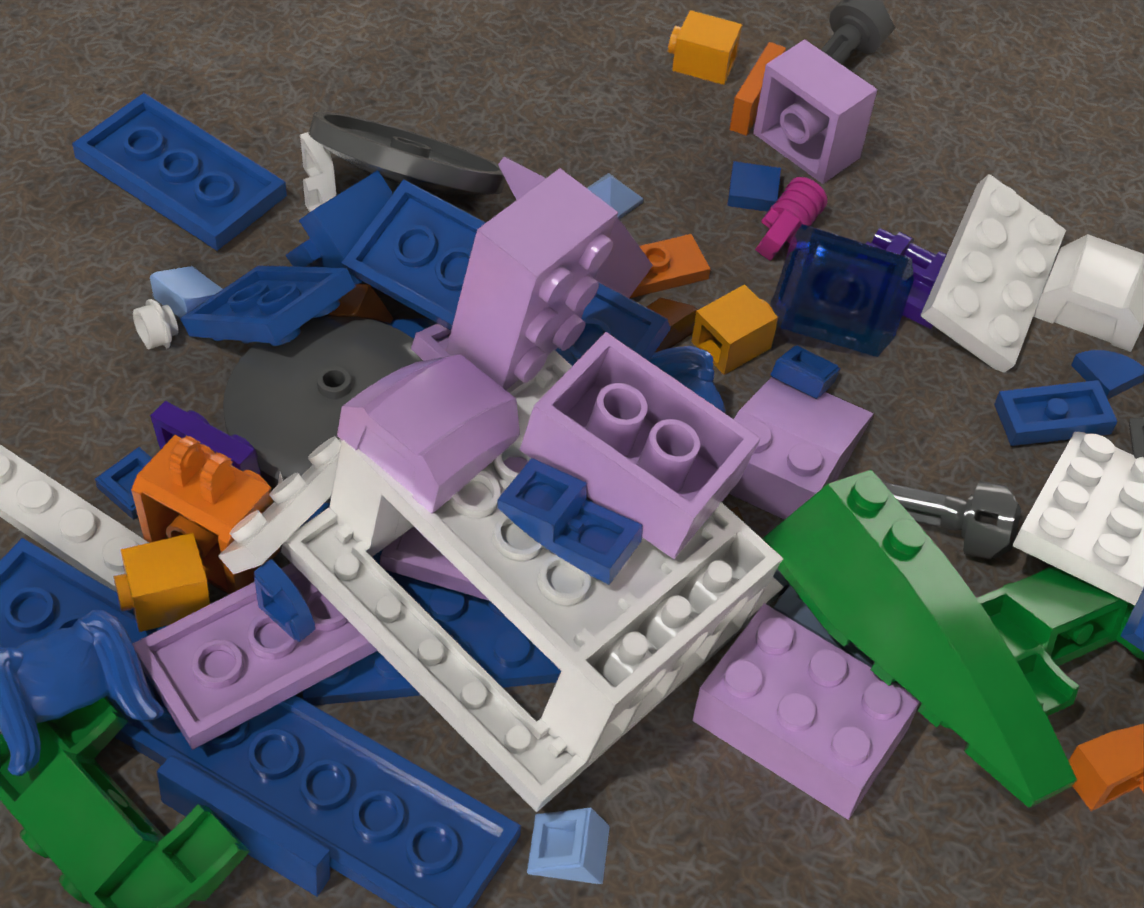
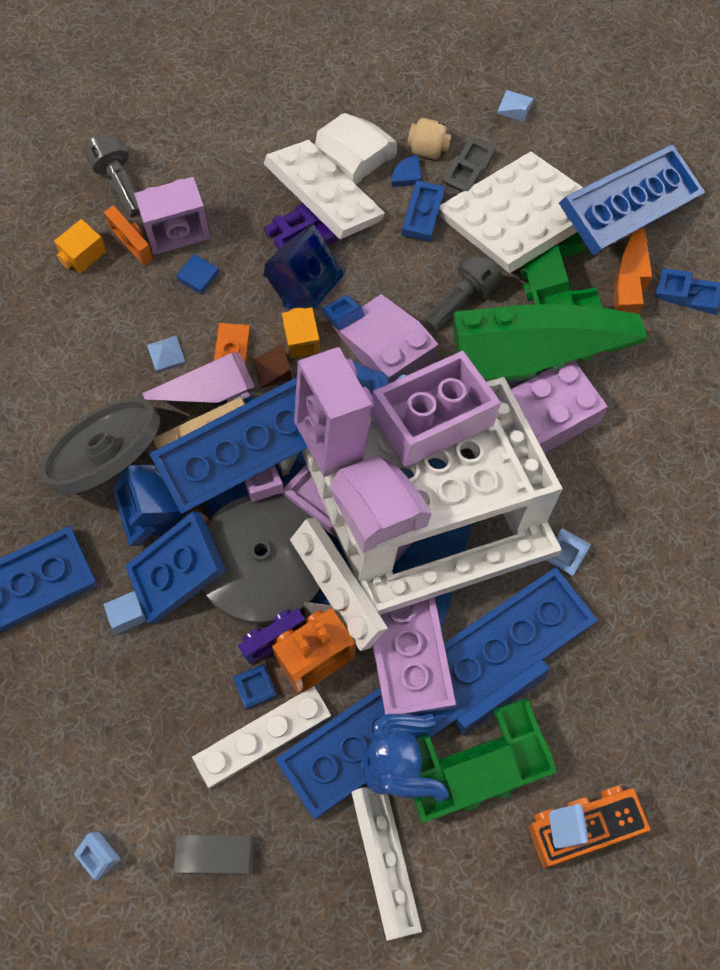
camera: 60 degrees left, 15 degrees up
light orange brick [113,533,210,632] -> none
white plate [133,299,178,350] -> none
blue tile [254,559,316,642] -> none
white slope [300,132,336,212] -> none
blue slope [497,458,642,585] -> none
dark pink hinge [755,177,827,261] -> none

